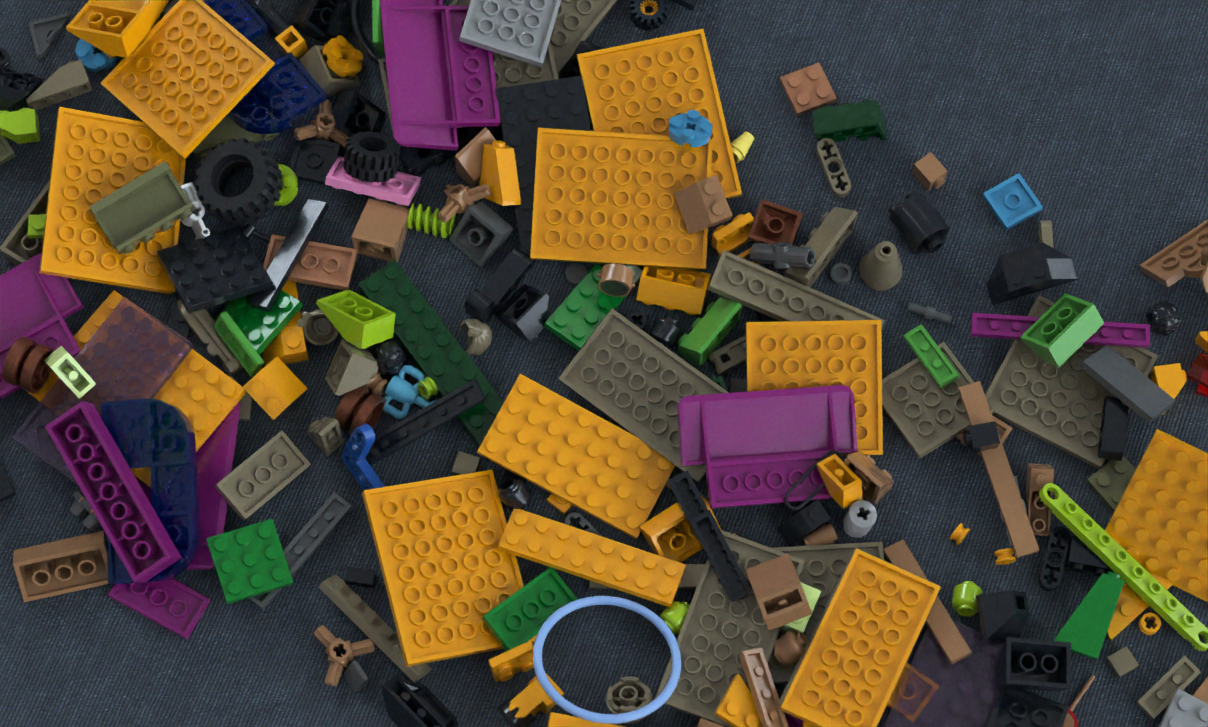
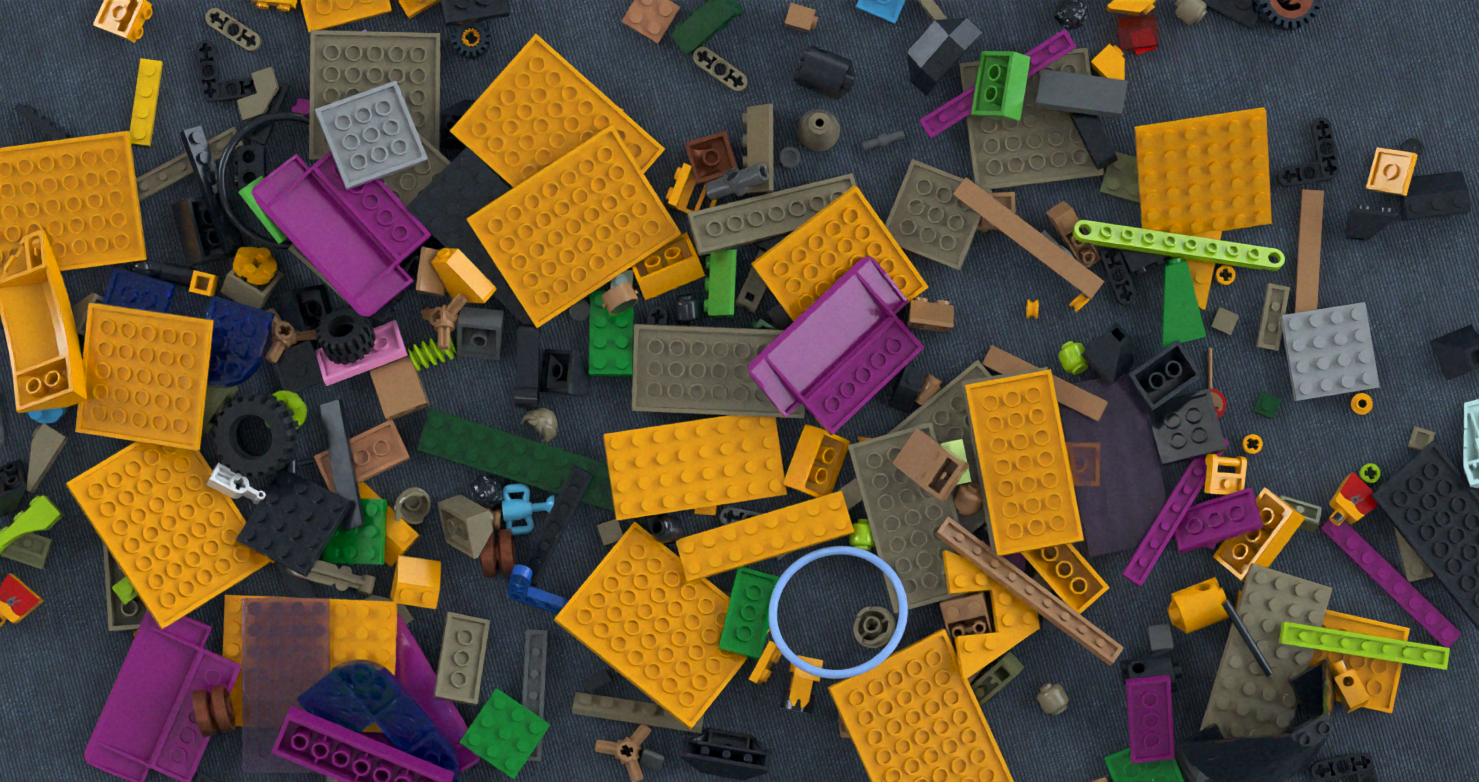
camera: 30 degrees left, 15 degrees up
yellowish green brick [44,346,96,399] -> none
olive panel [89,161,195,255] -> none
bright green tile [213,311,264,377] -> none
dark tan slope [307,417,344,457] -> none
lime slope [316,289,396,349] -> none
lime bush [417,377,438,400] -> none
black slope [666,470,752,603] -> none
dark azure plate [668,110,713,147] -> none
medium nougat slope [674,175,733,235] -> none
light yellow cone [730,131,754,163] -> none
black piece [784,450,845,510] -> none
light orange slope [817,454,862,509] -> none
light grey piece [843,500,877,538] -> none
bright green tile [903,324,959,389] -> none
black brick [963,421,1000,453] -> none

